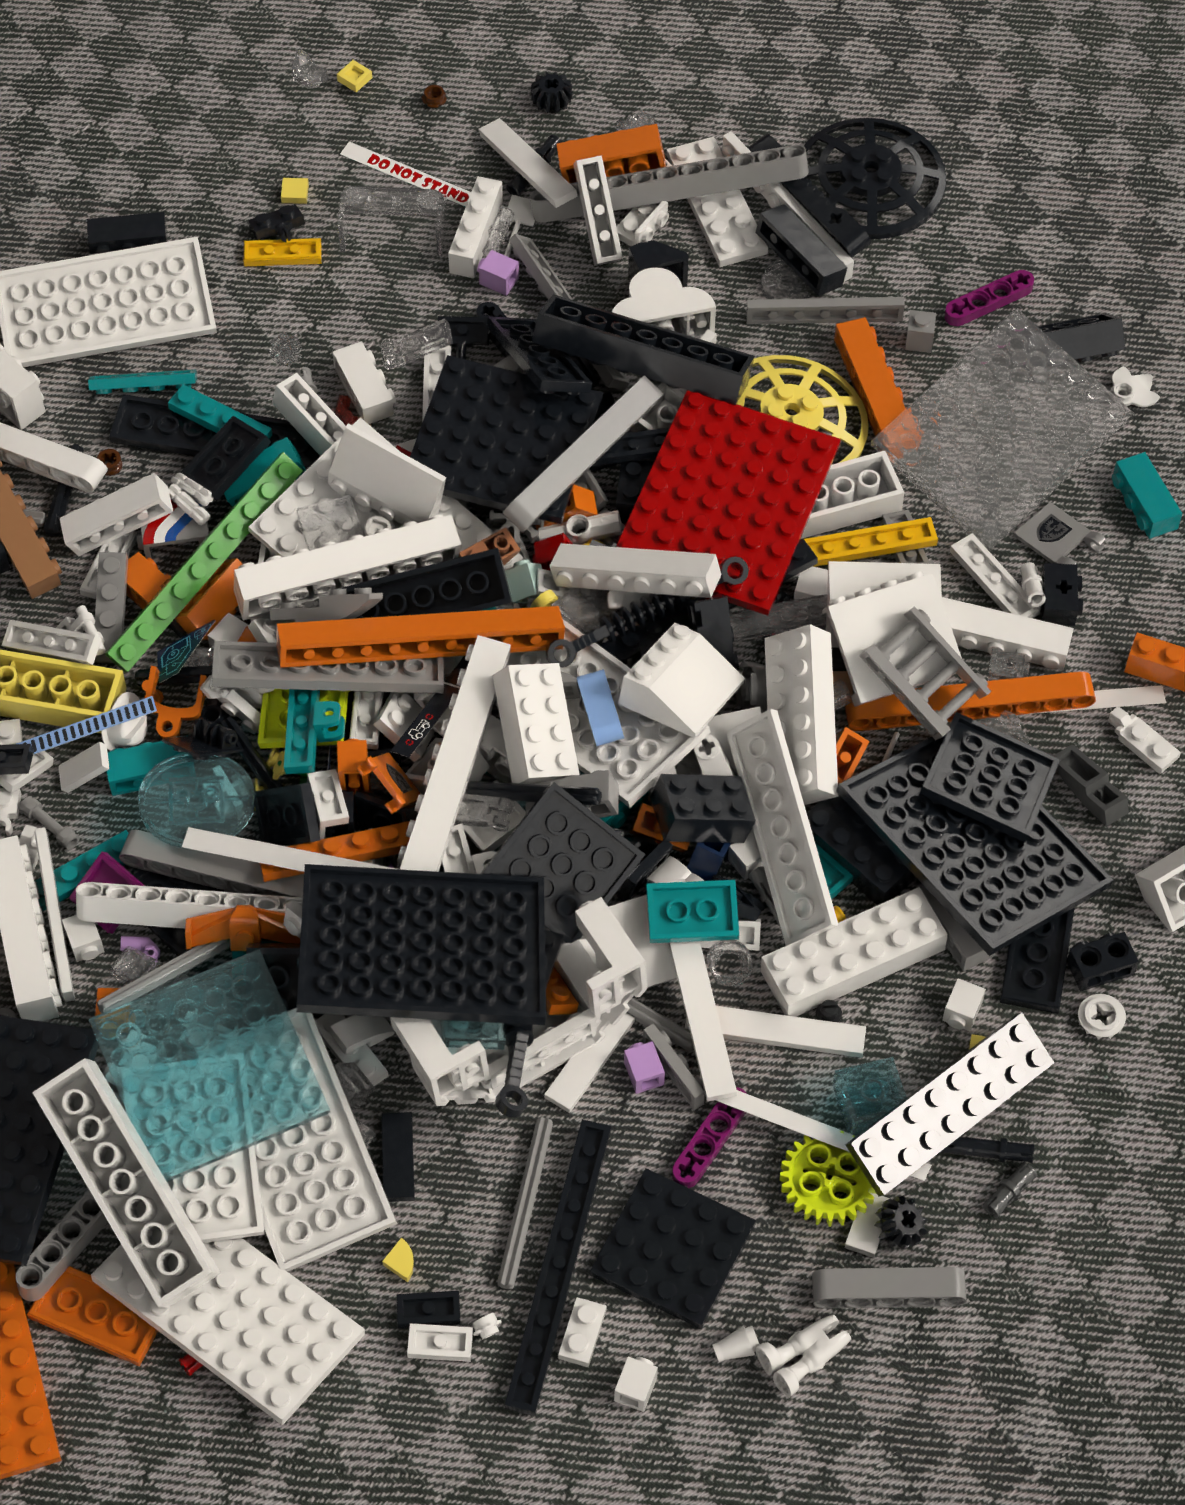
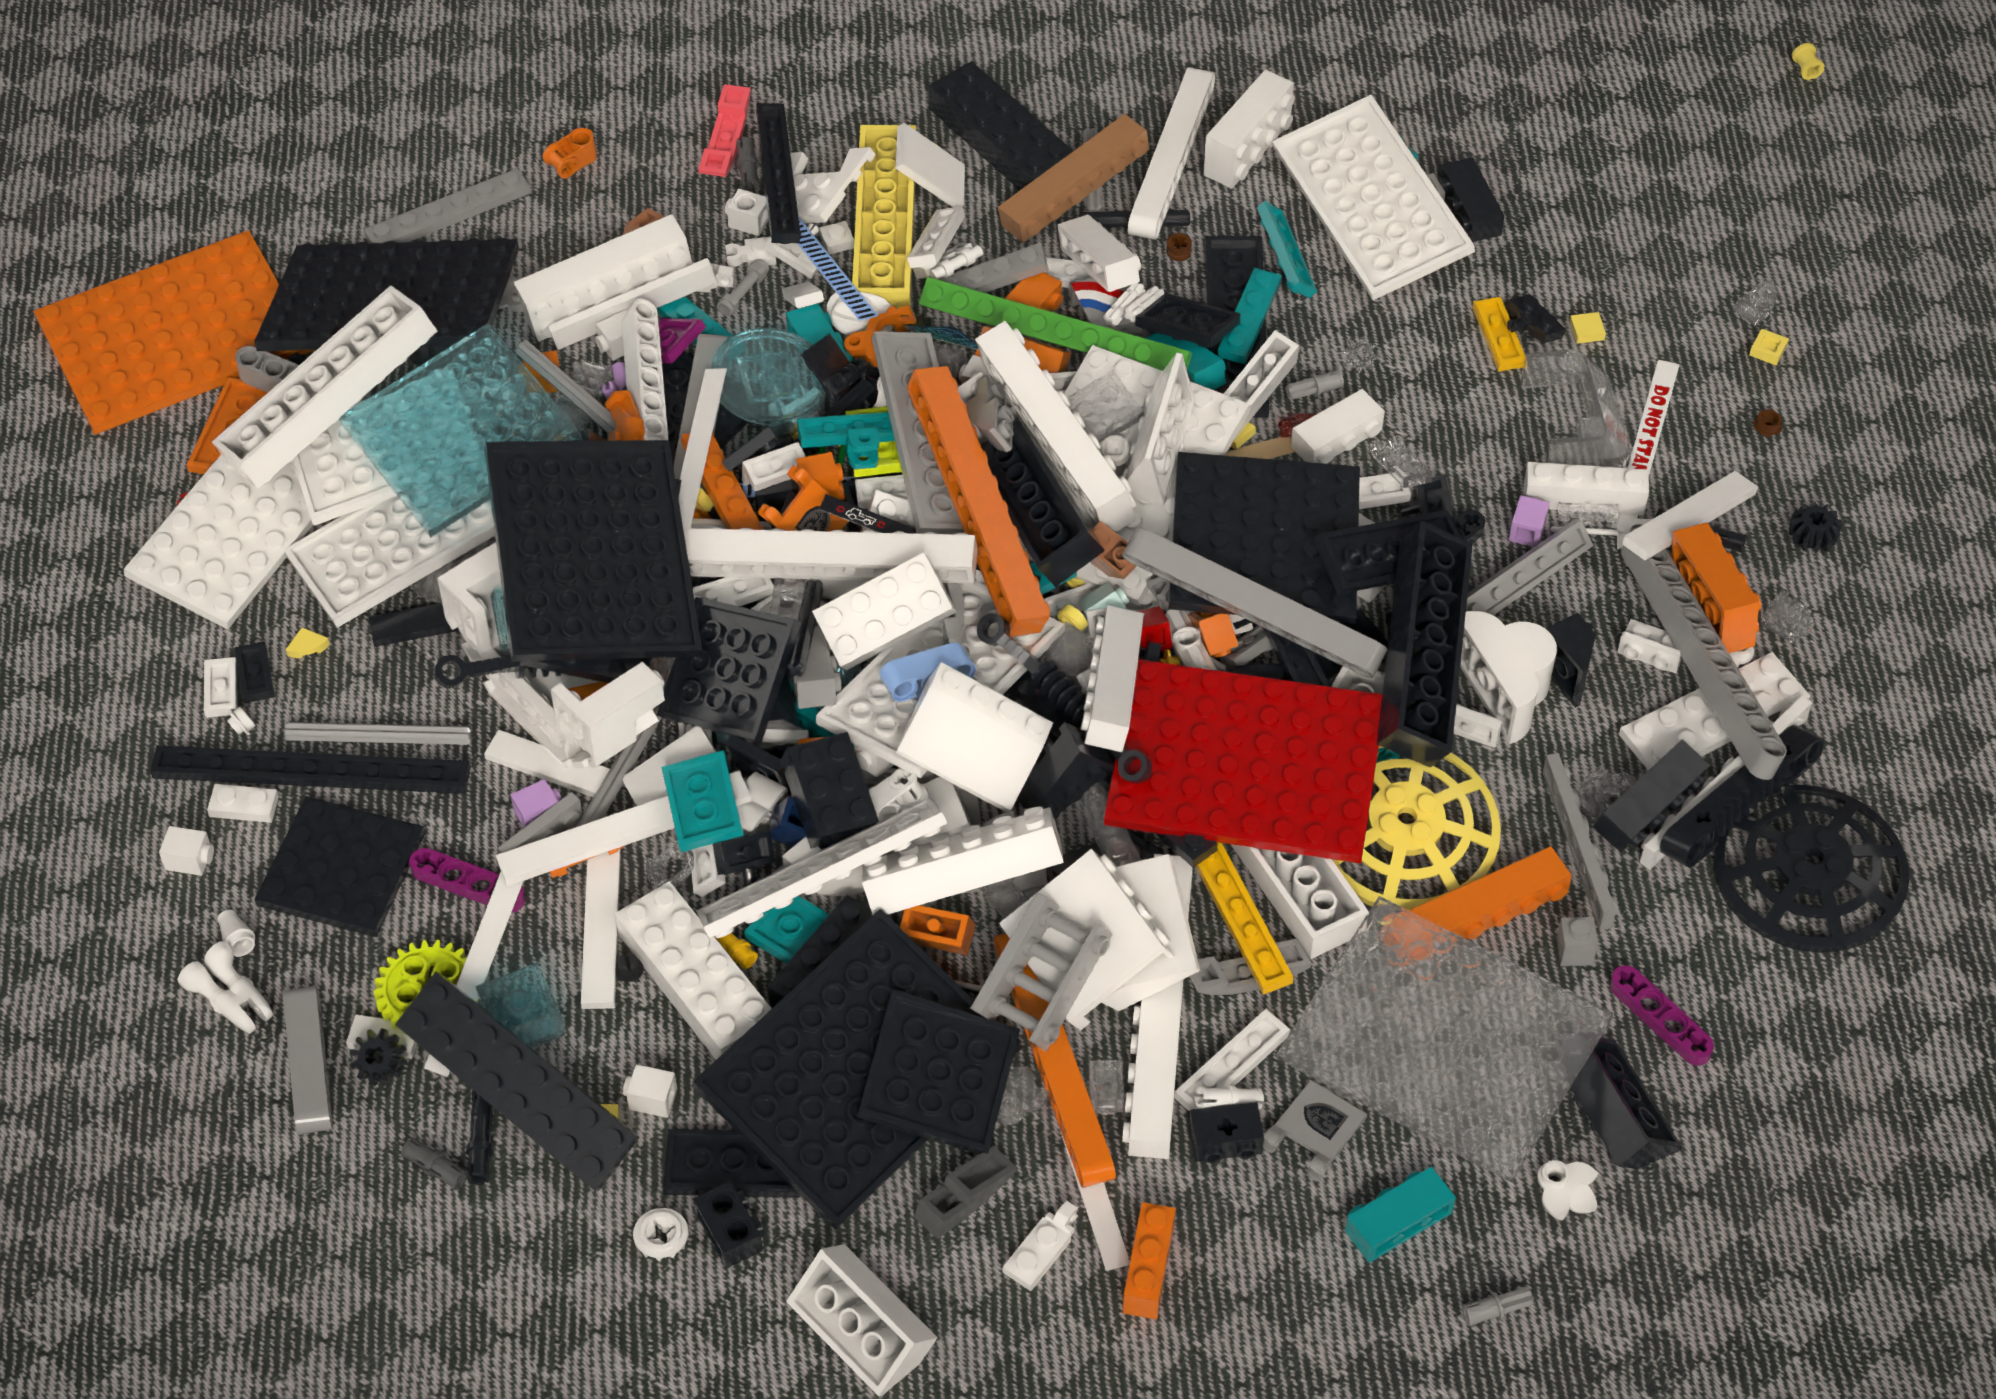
camera: 80 degrees right, 5 degrees down
white brick [573,155,623,266] -> none

